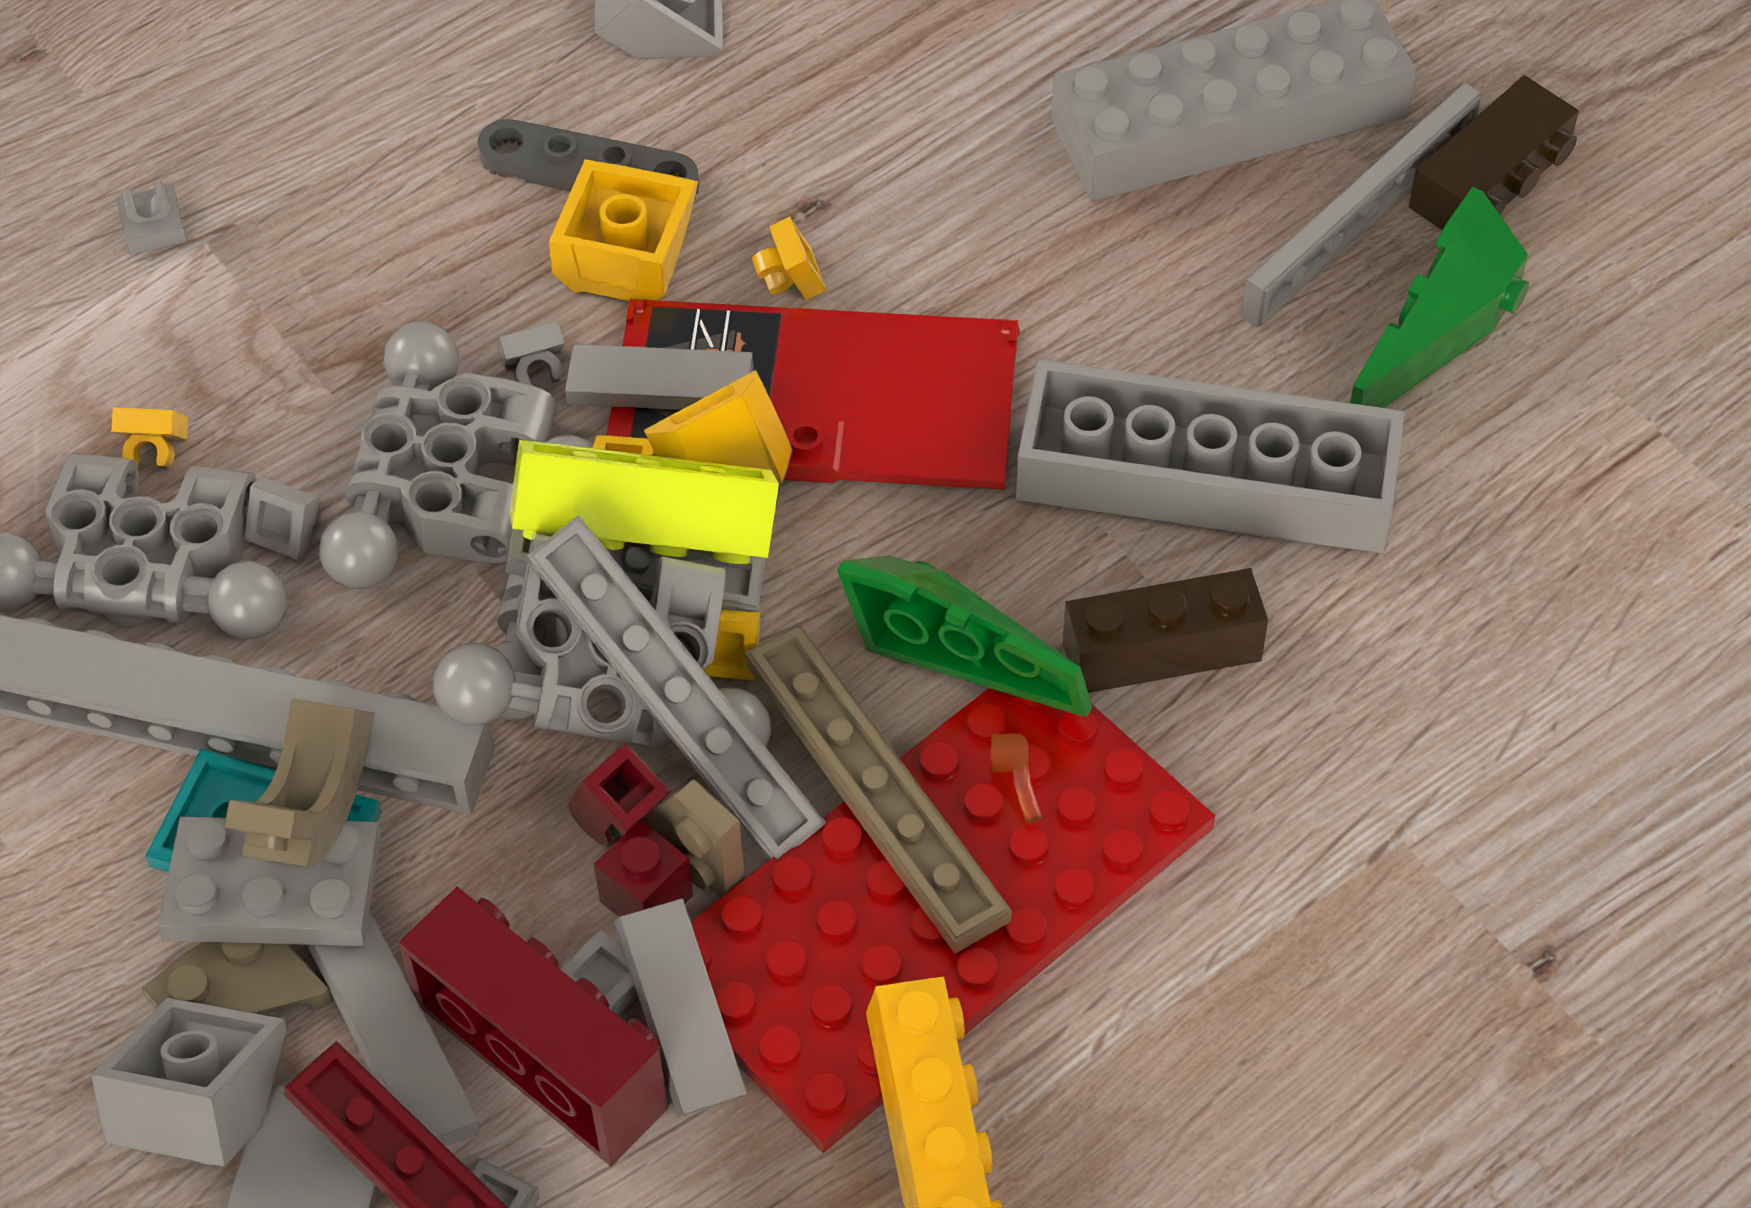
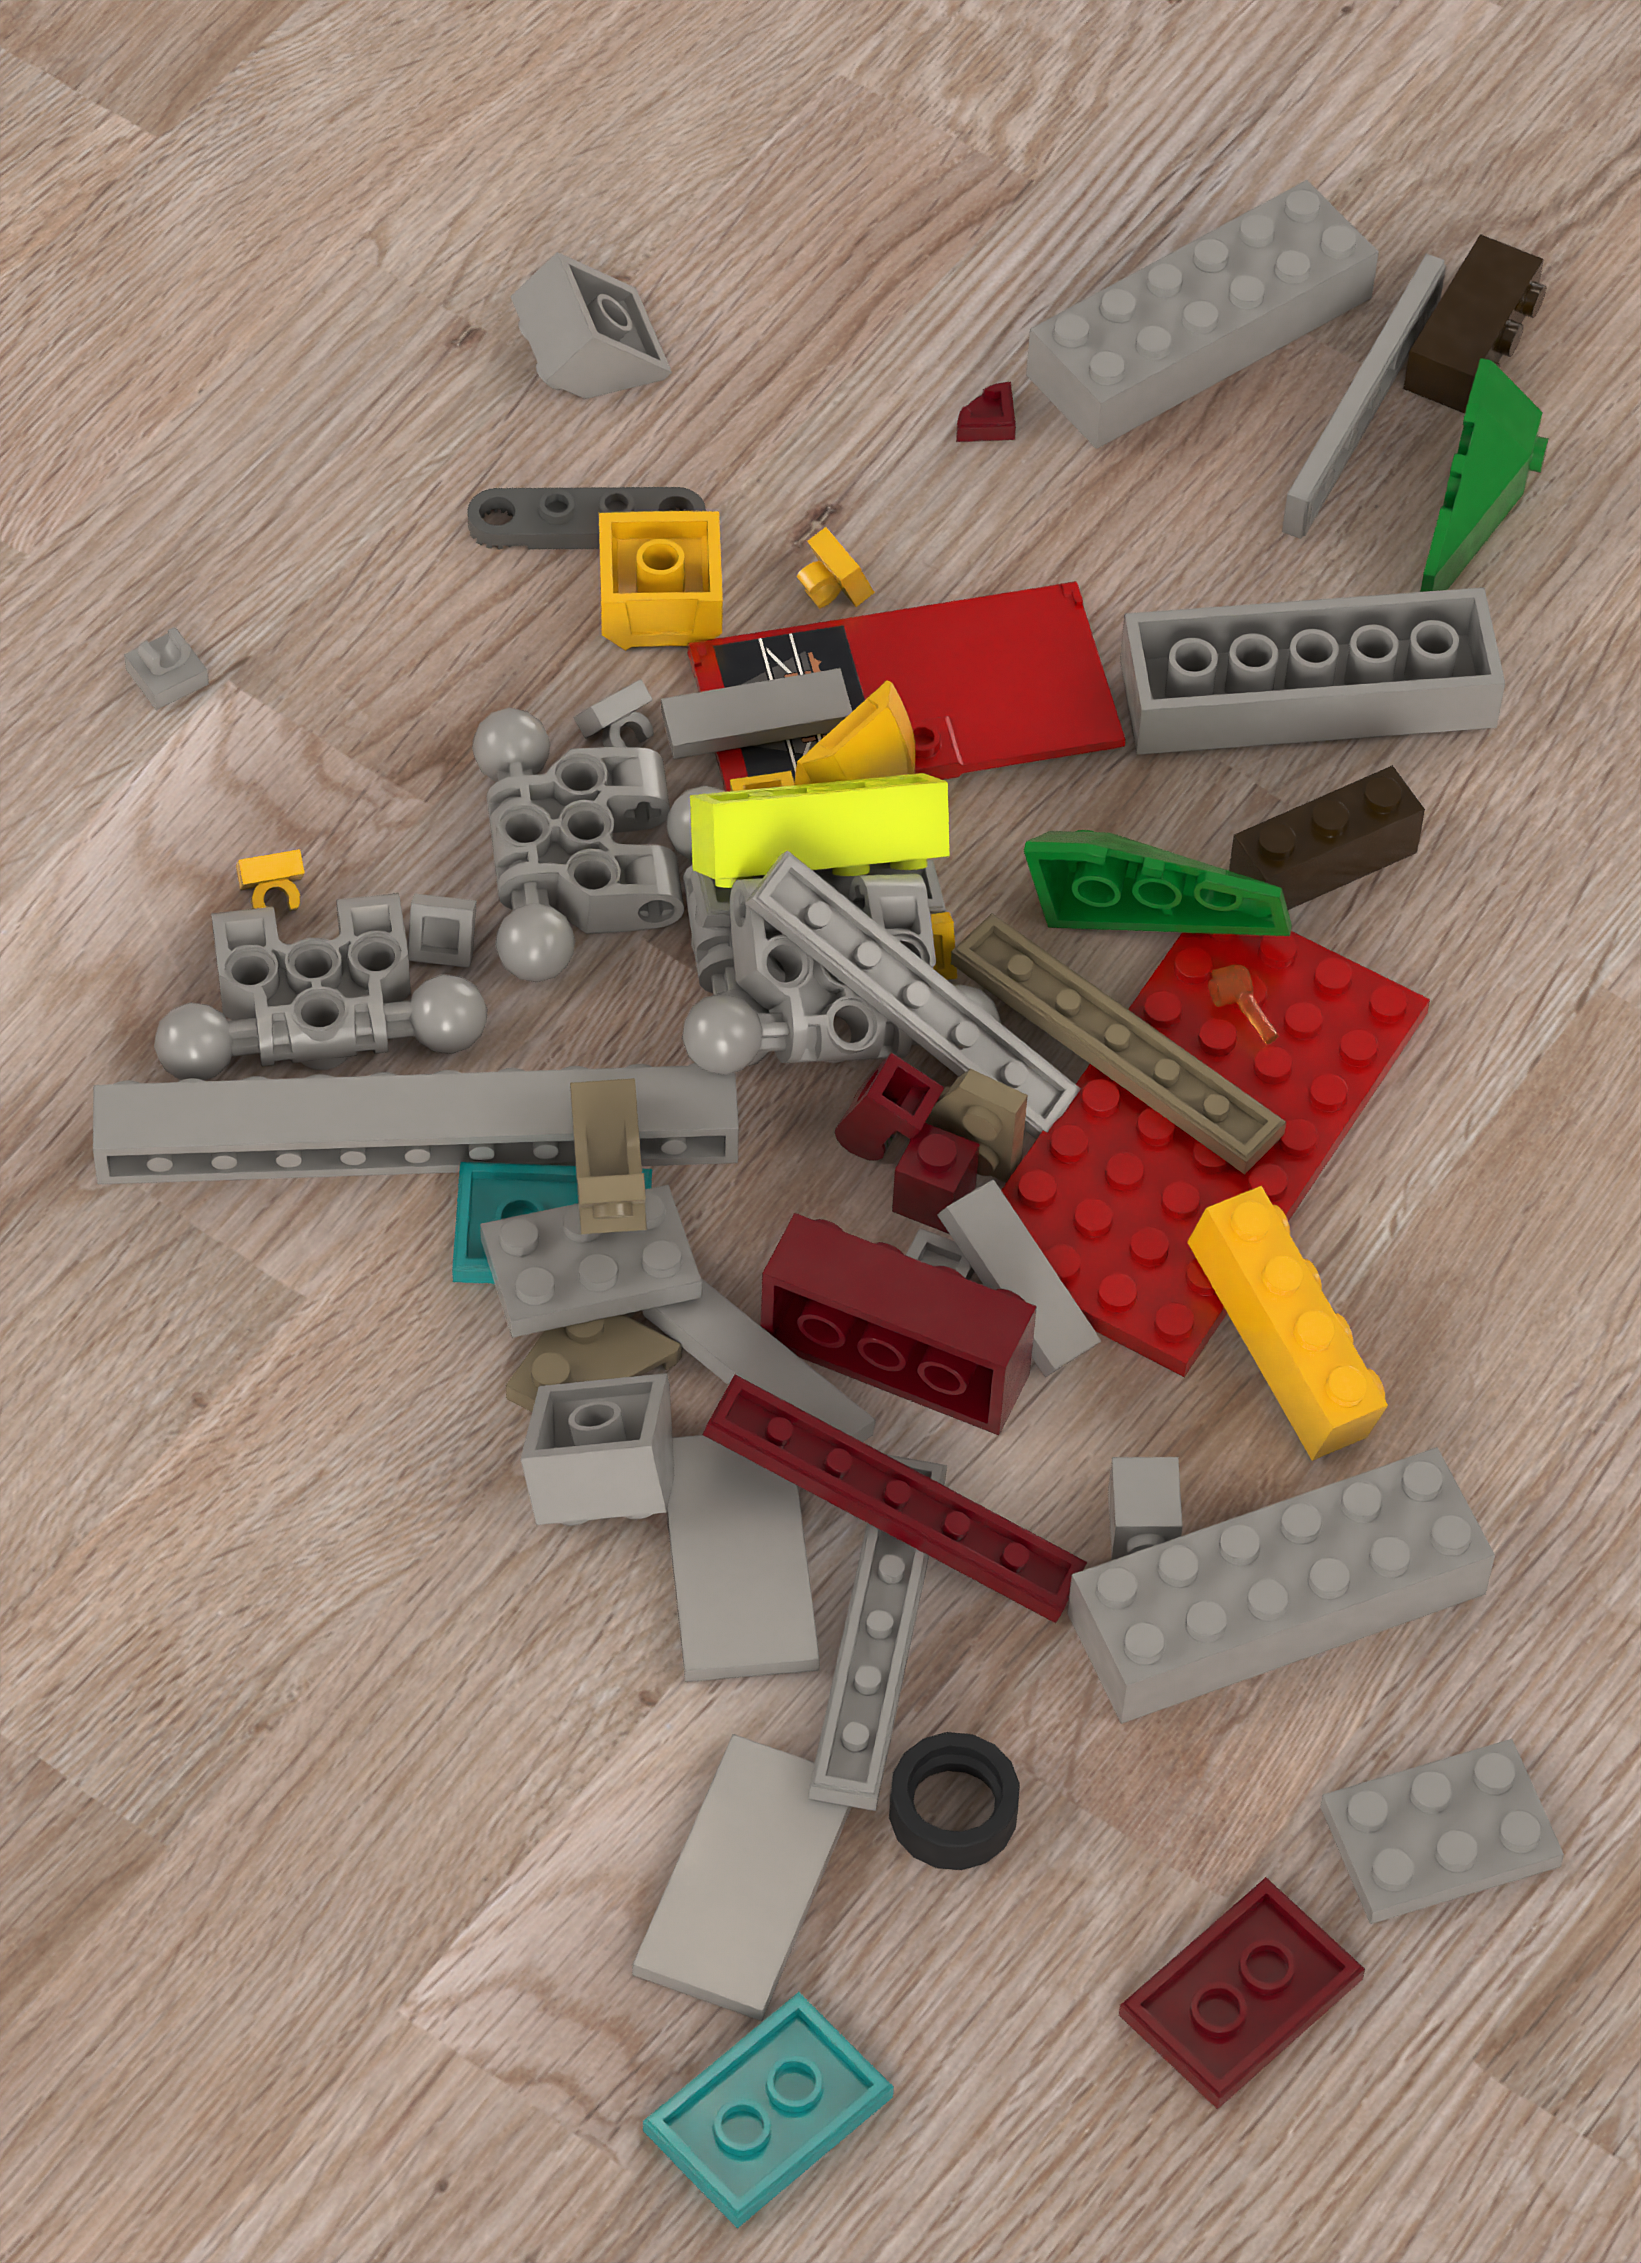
camera: 20 degrees left, 0 degrees up
none -> dark red tile [956,382,1016,442]

